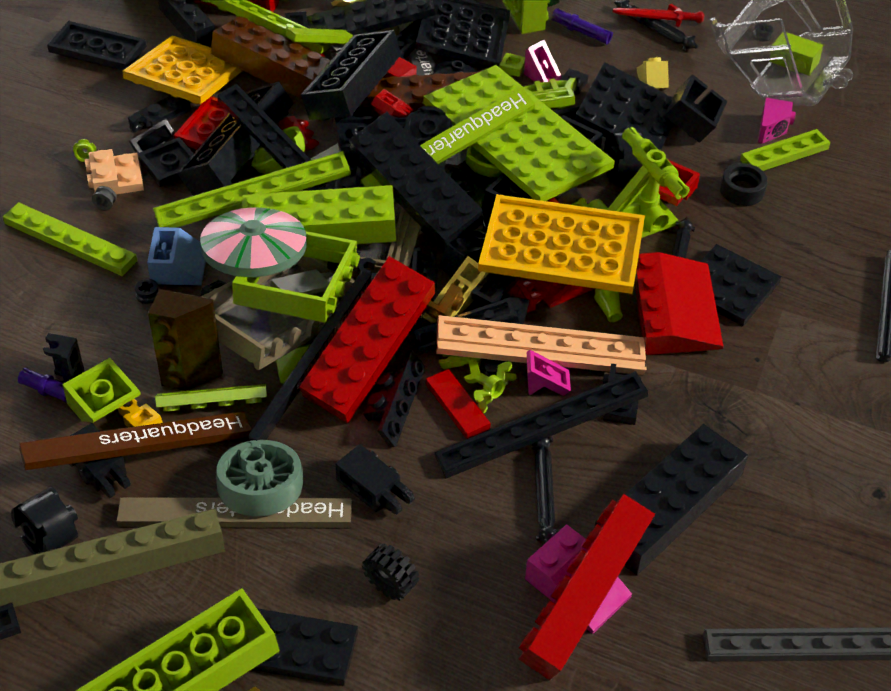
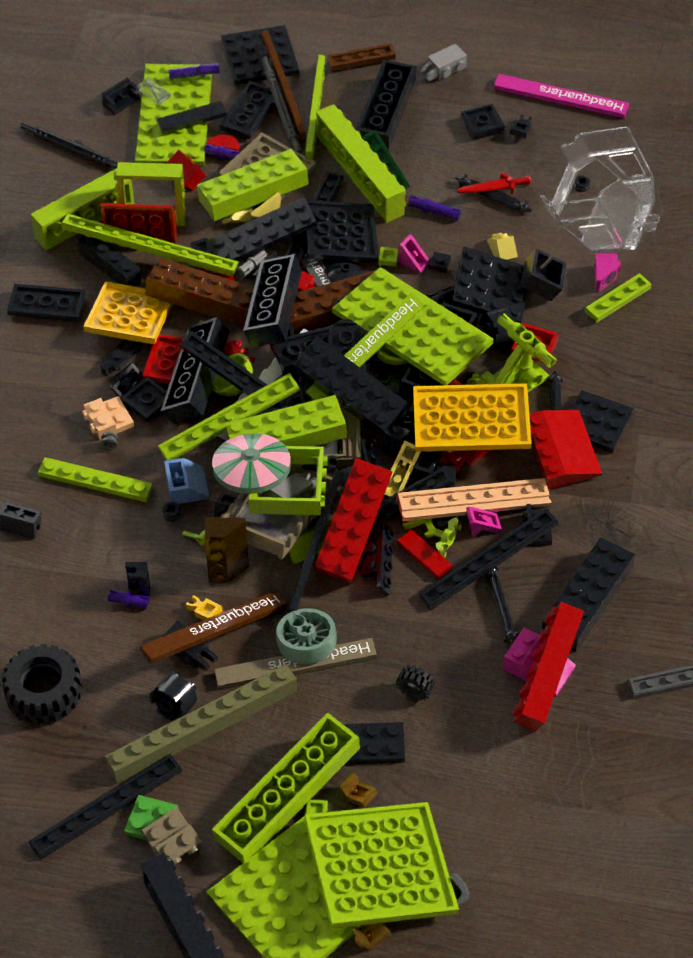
camera: 10 degrees left, 5 degrees up
lime slope [62,358,141,423] -> none
lime plate [73,139,96,162] -> none
lime plate [155,384,267,411] -> none
lime tile [285,27,353,44] -> none
black hinge [335,444,415,515] -> none
red plate [371,89,413,118] -> none
pearl gold bracket [425,283,464,320] -> none
lime plate [524,78,577,109] -> none
lime cone [594,289,623,322] -> none
black tyre [720,163,767,206] -> none
lime brick [769,31,823,76] -> none

